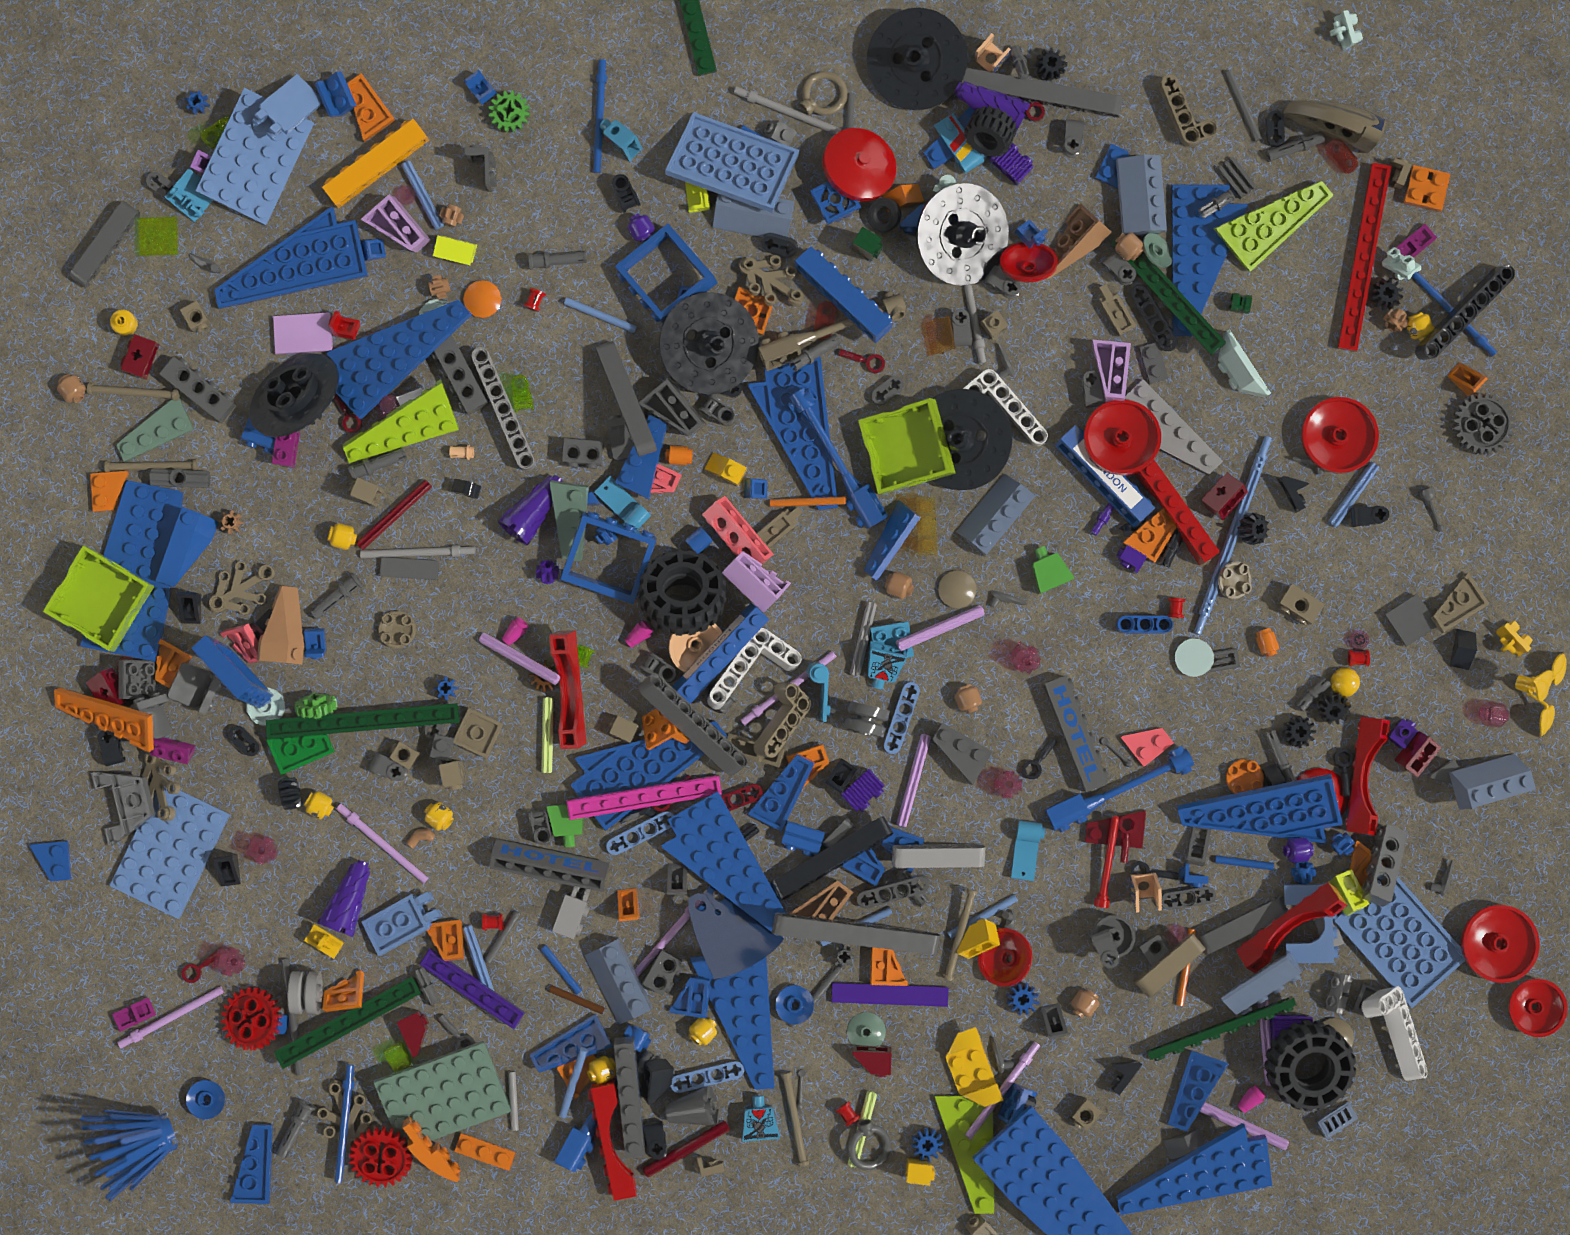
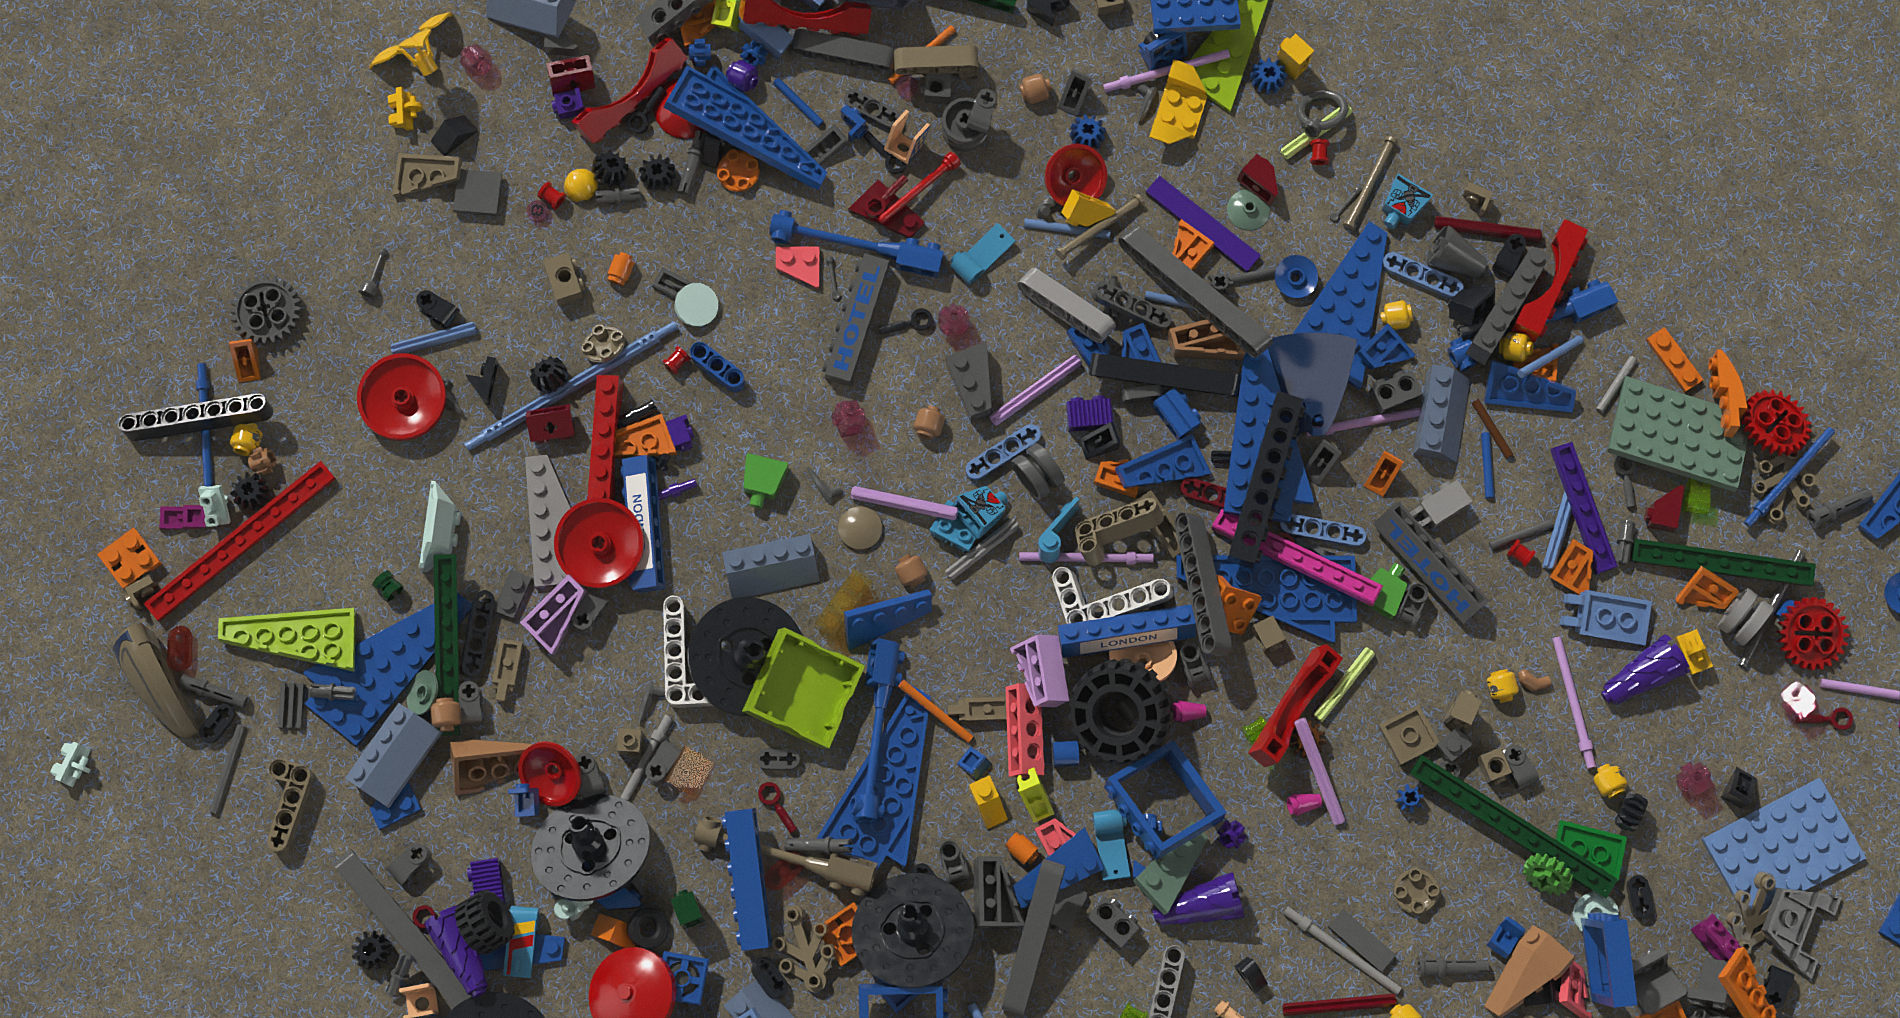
camera: 145 degrees left, 10 degrees down
none -> neon yellow hinge [1017,767,1055,823]
none -> black brick [1226,391,1305,569]

